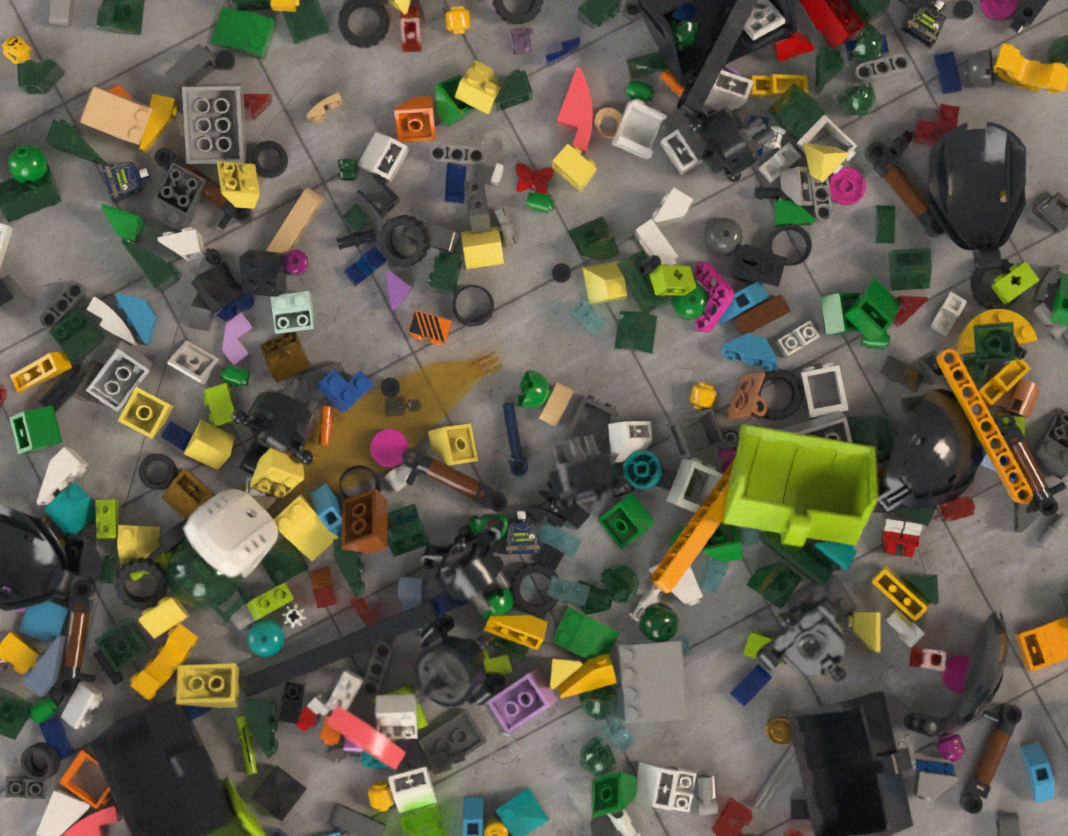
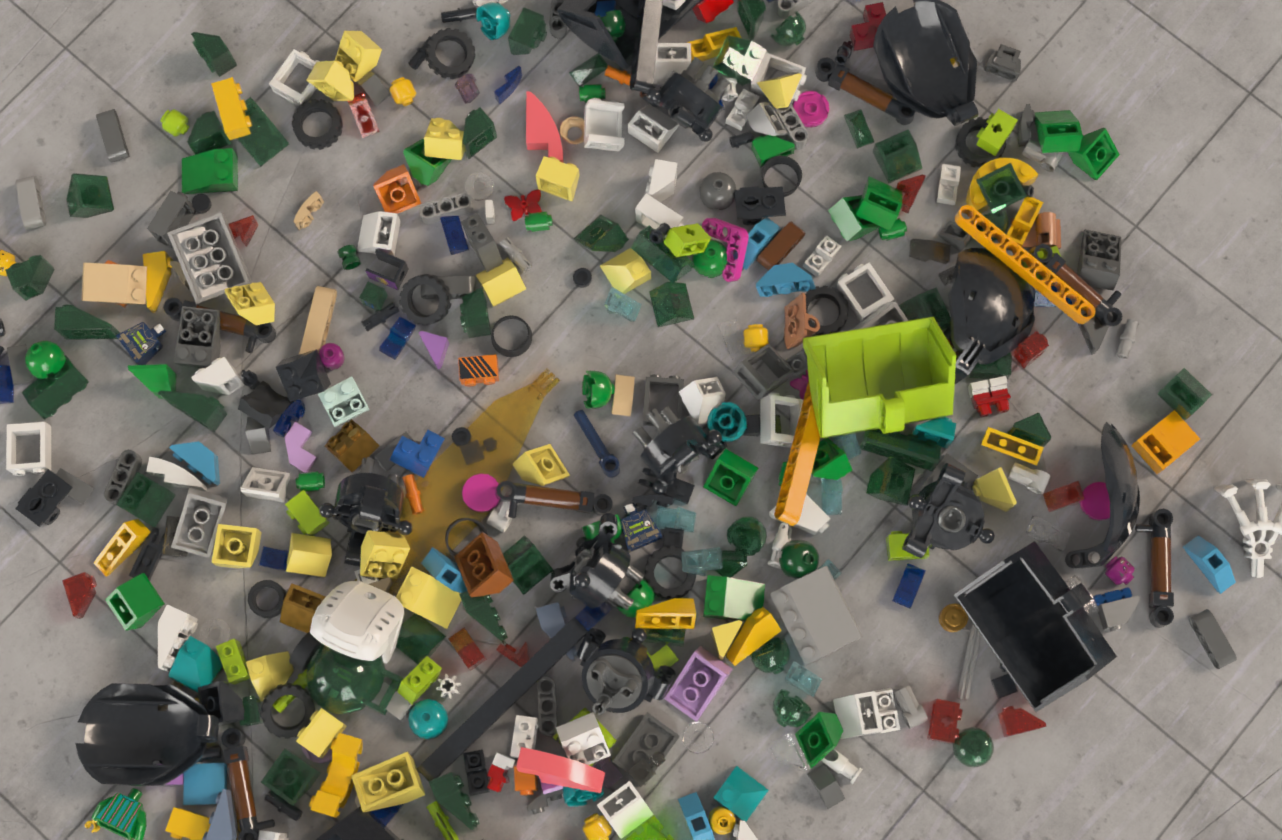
camera: 20 degrees left, 10 degrees down
black tyre [251,140,288,178] -> none

